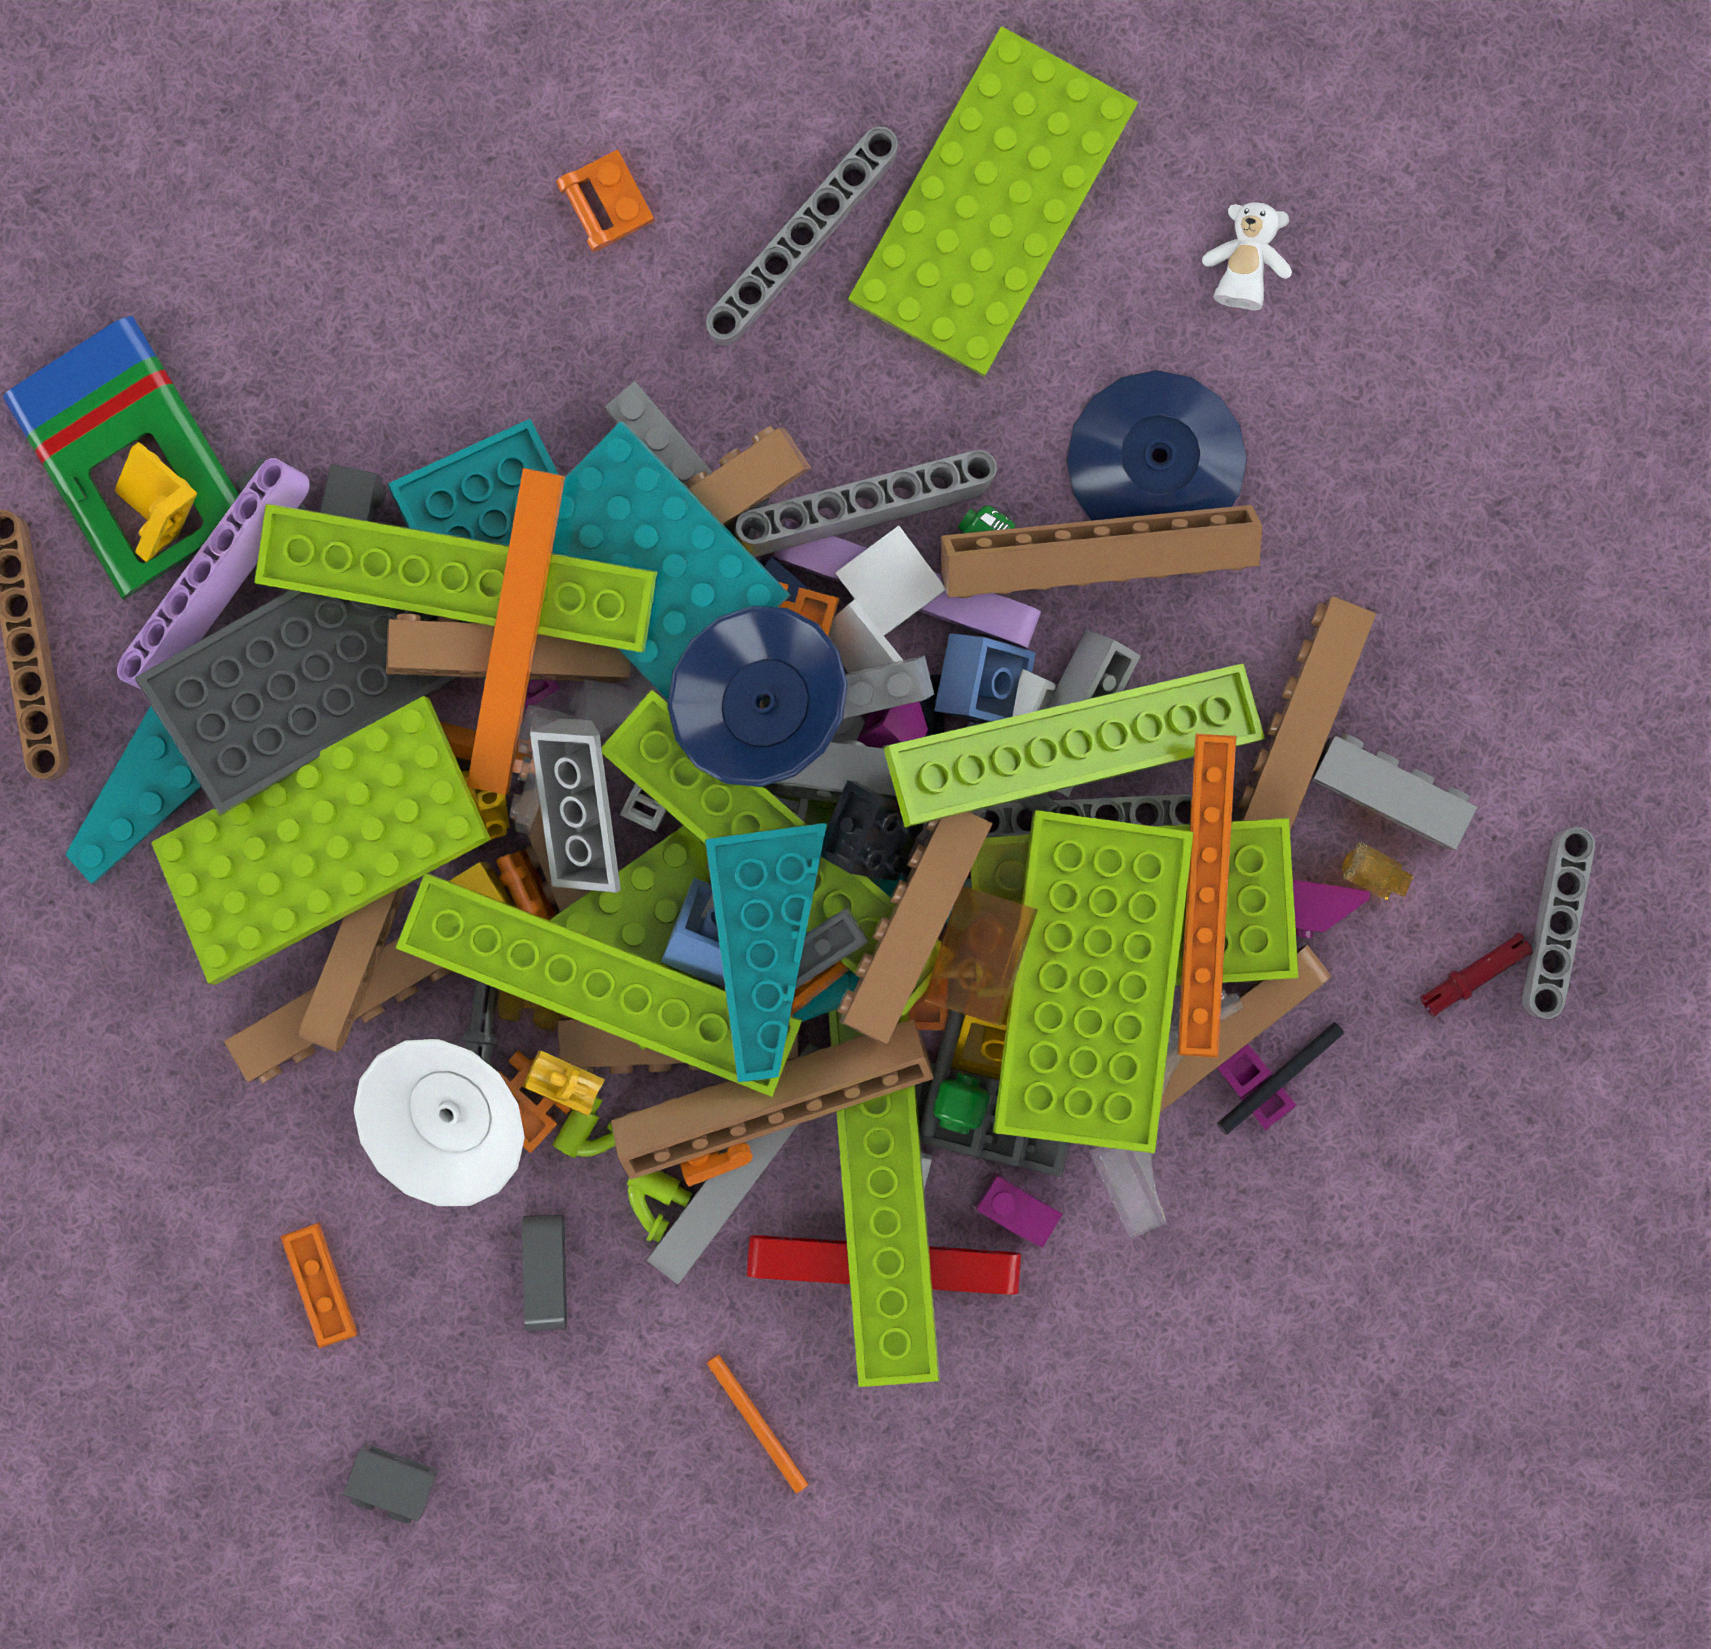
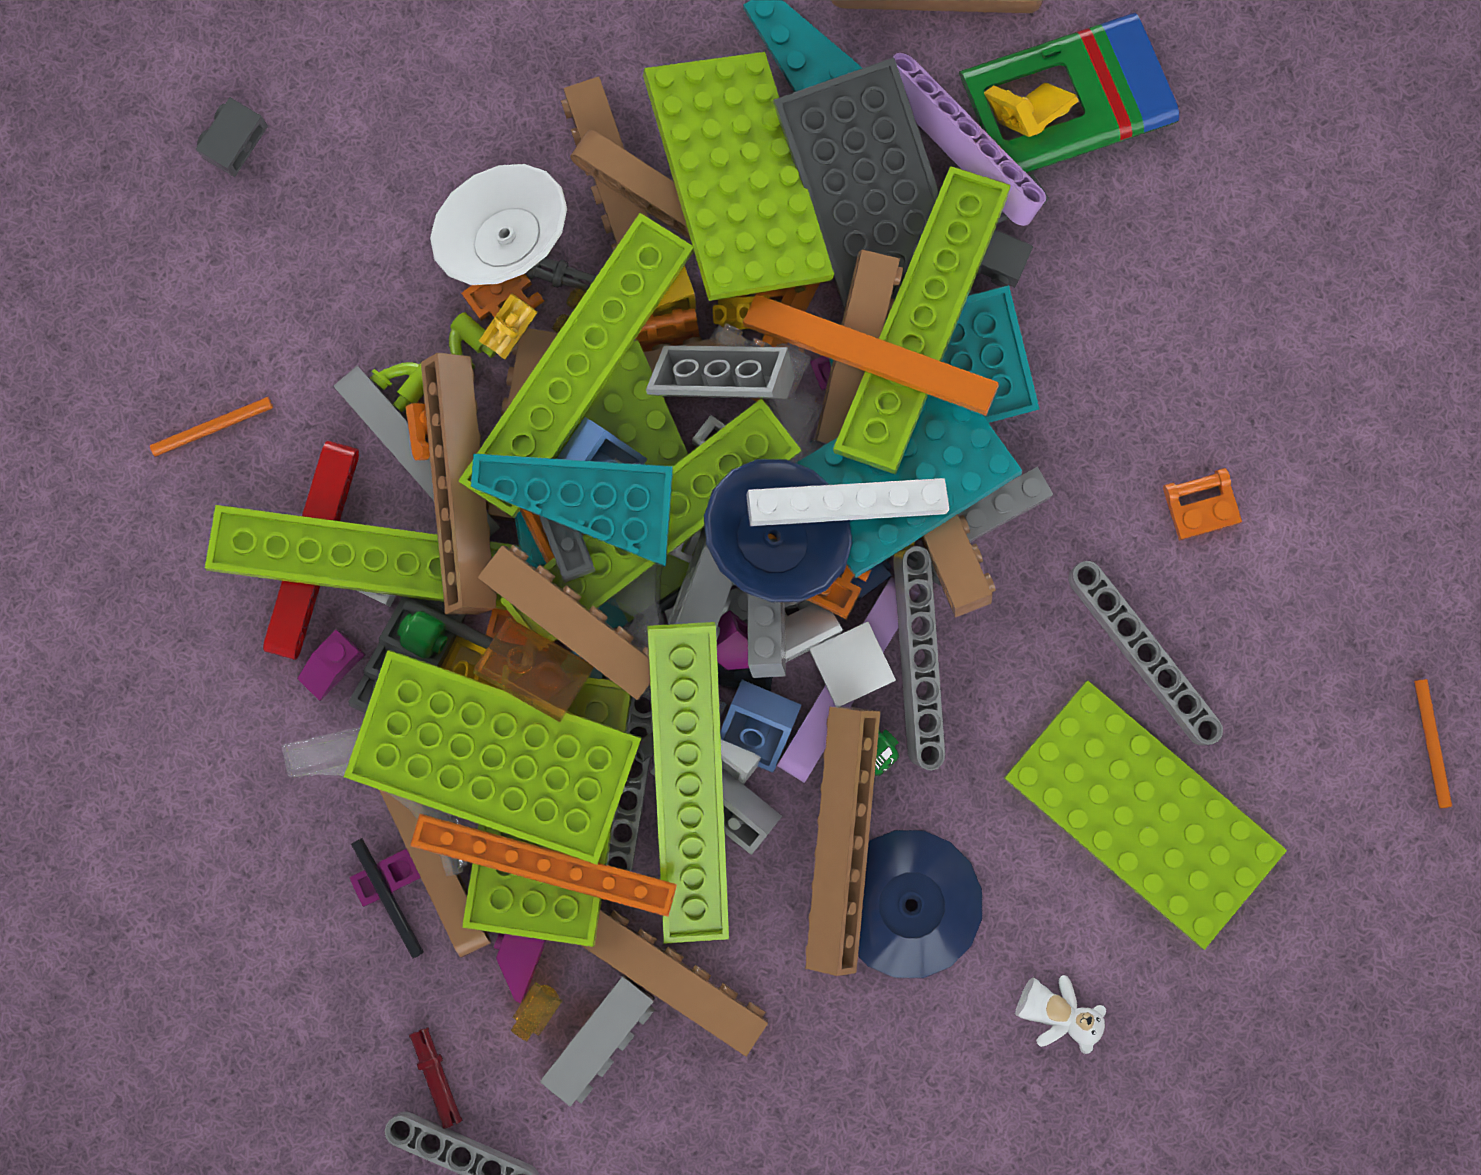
camera: 100 degrees right, 5 degrees down
orange tile [280,1222,358,1348] -> none
dark grey beam [522,1215,567,1331] -> none
black bracket [821,780,924,881] -> none
none -> white plate [746,478,949,526]

